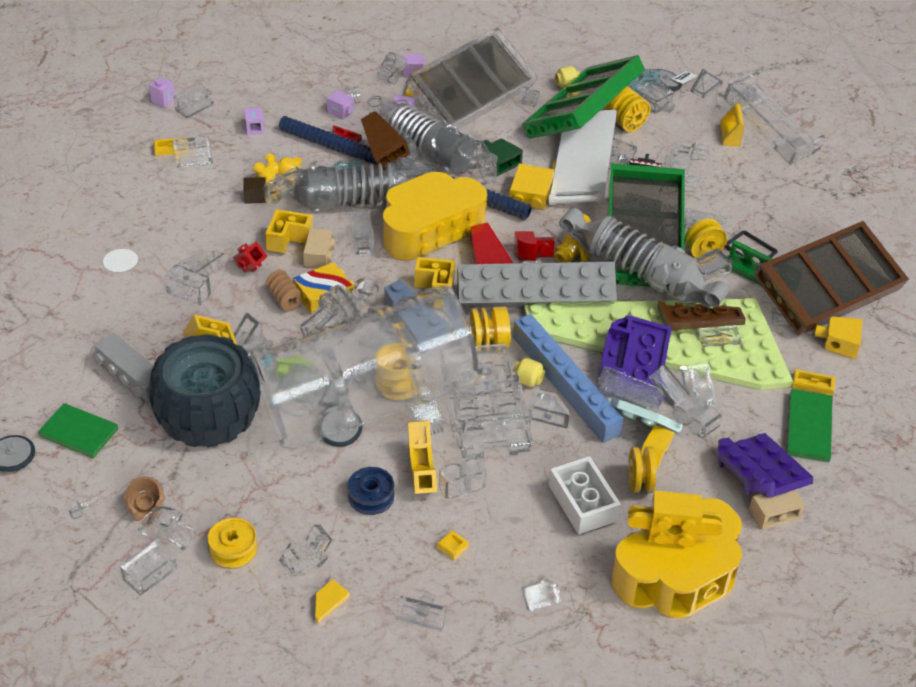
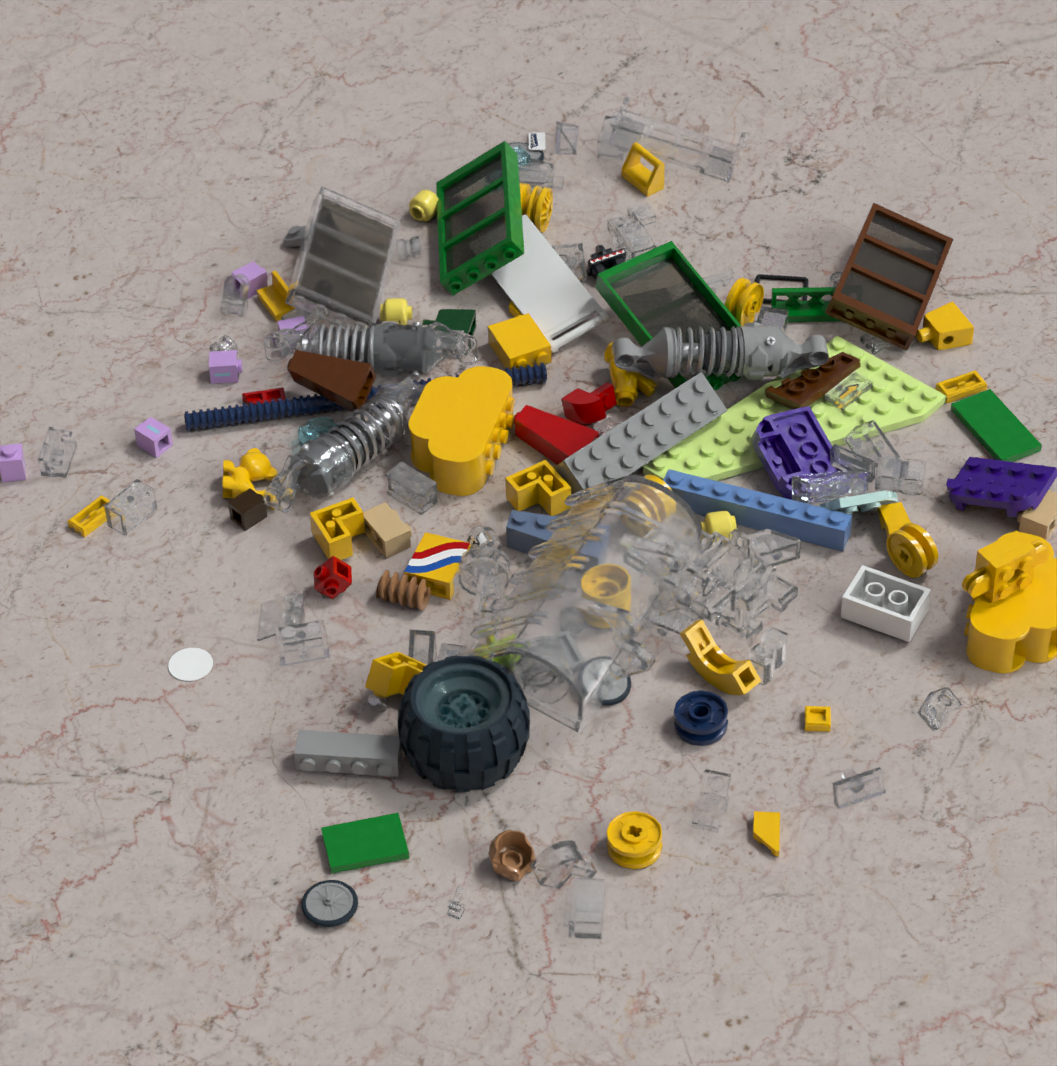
camera: 35 degrees left, 0 degrees up
none -> light yellow head [380,298,413,327]

